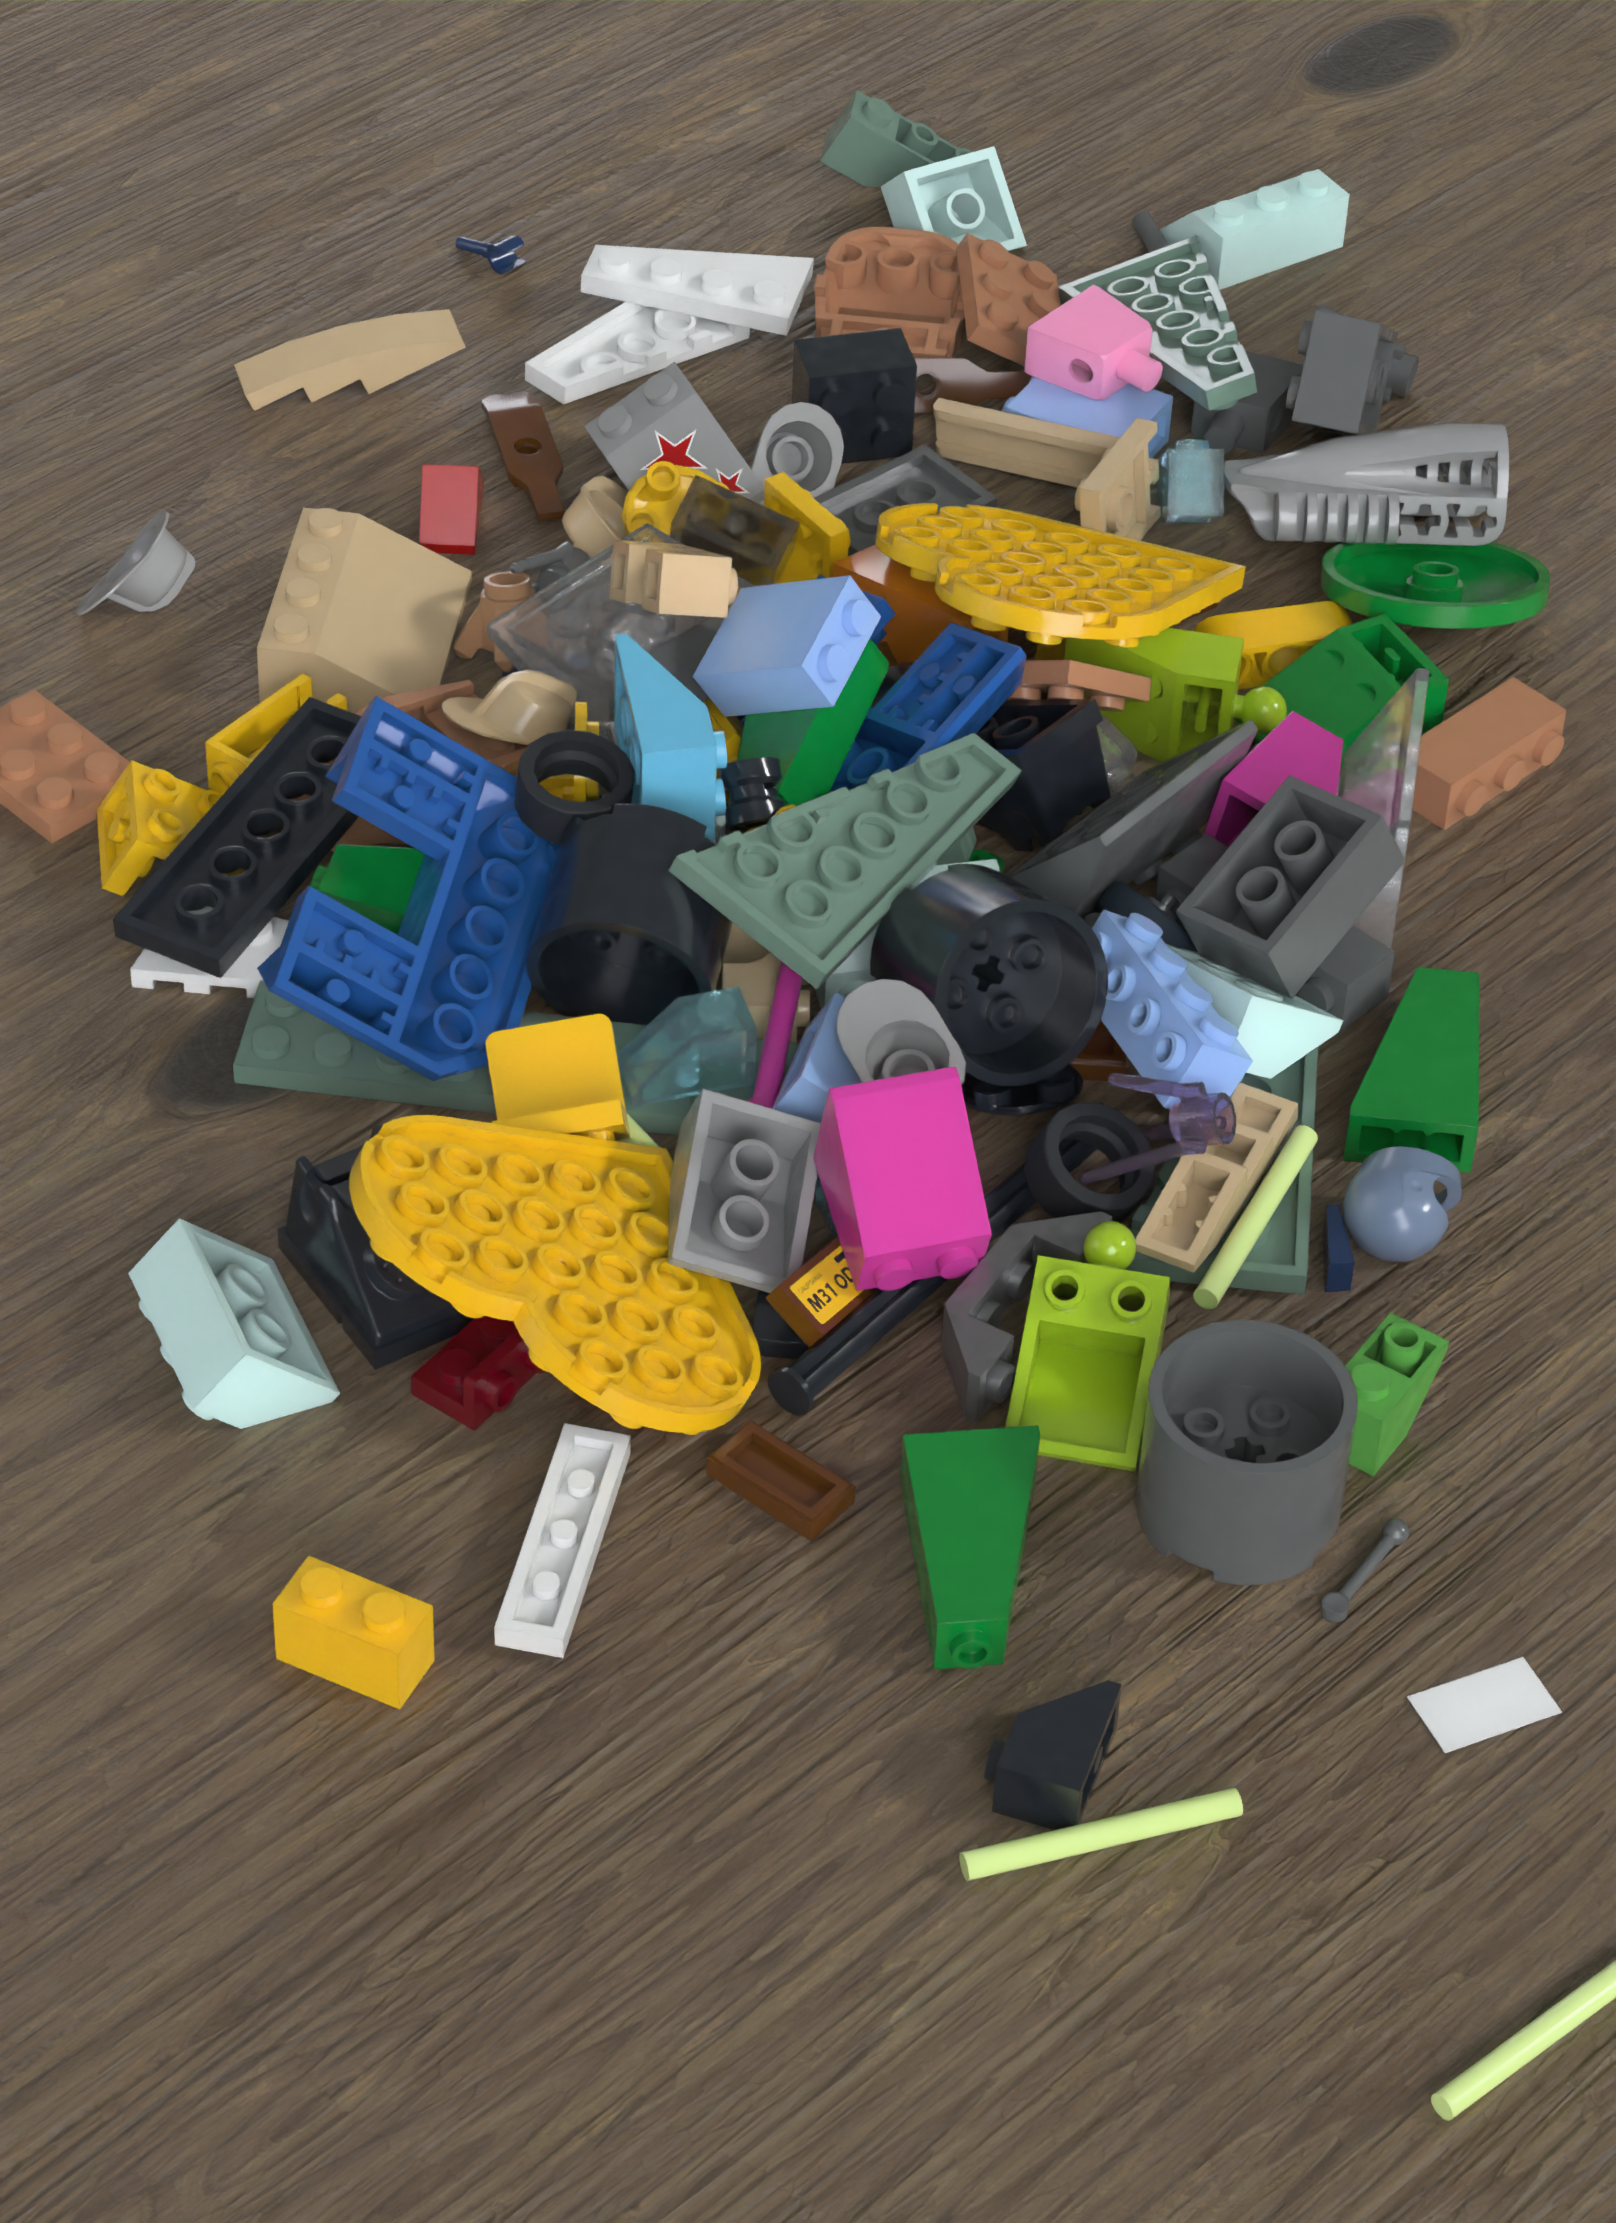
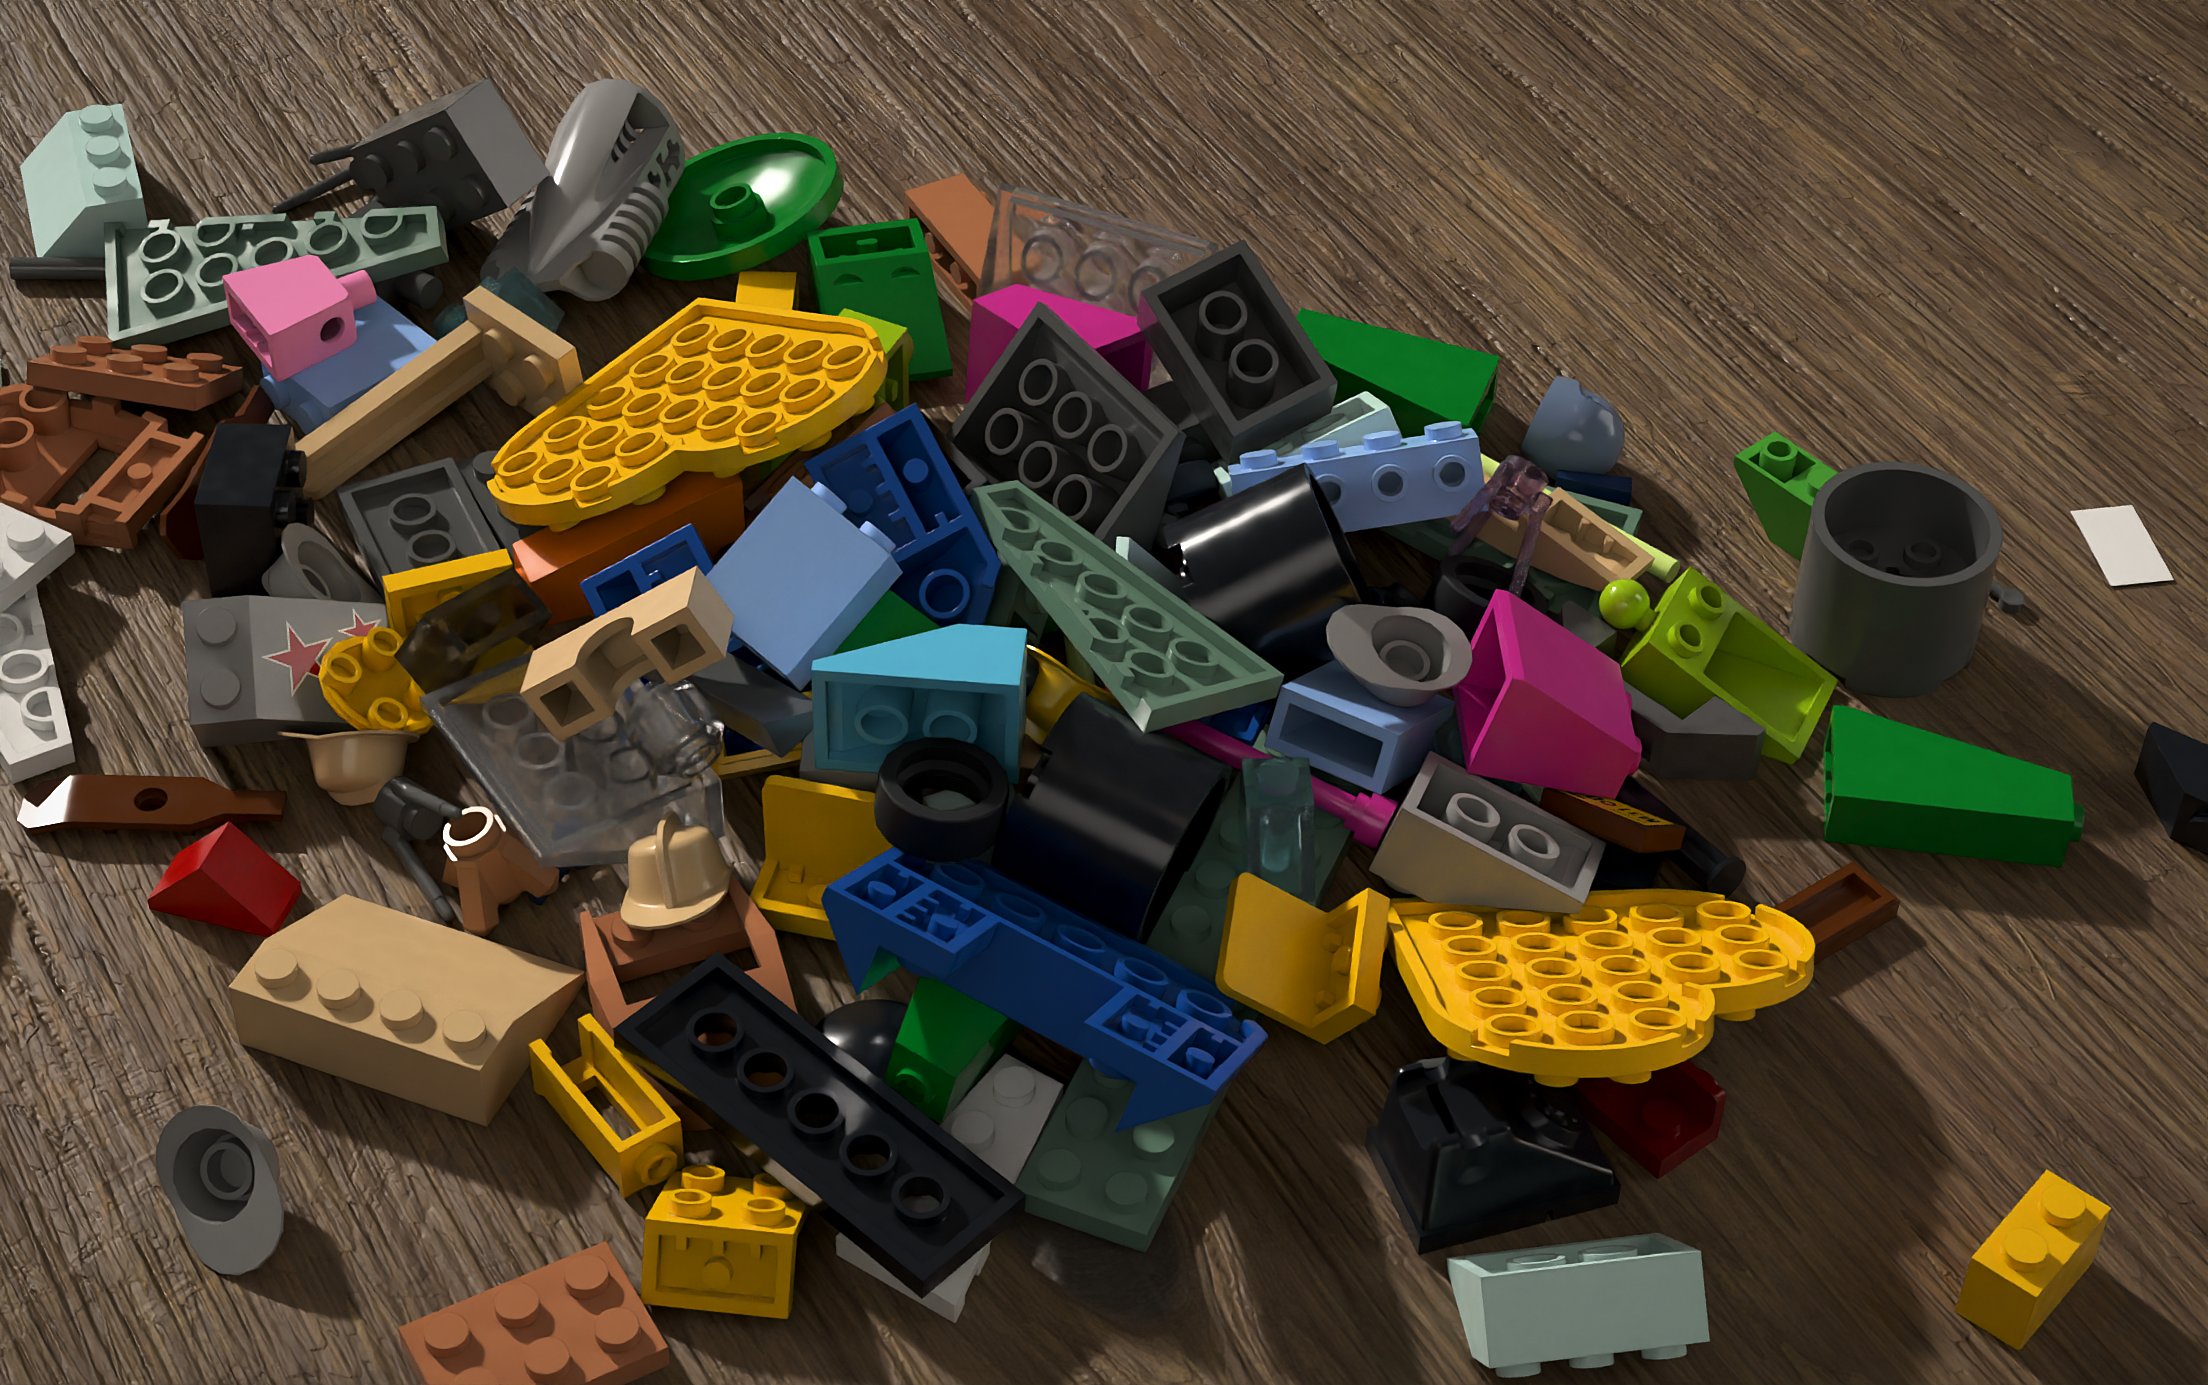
camera: 75 degrees left, 0 degrees up
white plate [494,1423,631,1658] -> none

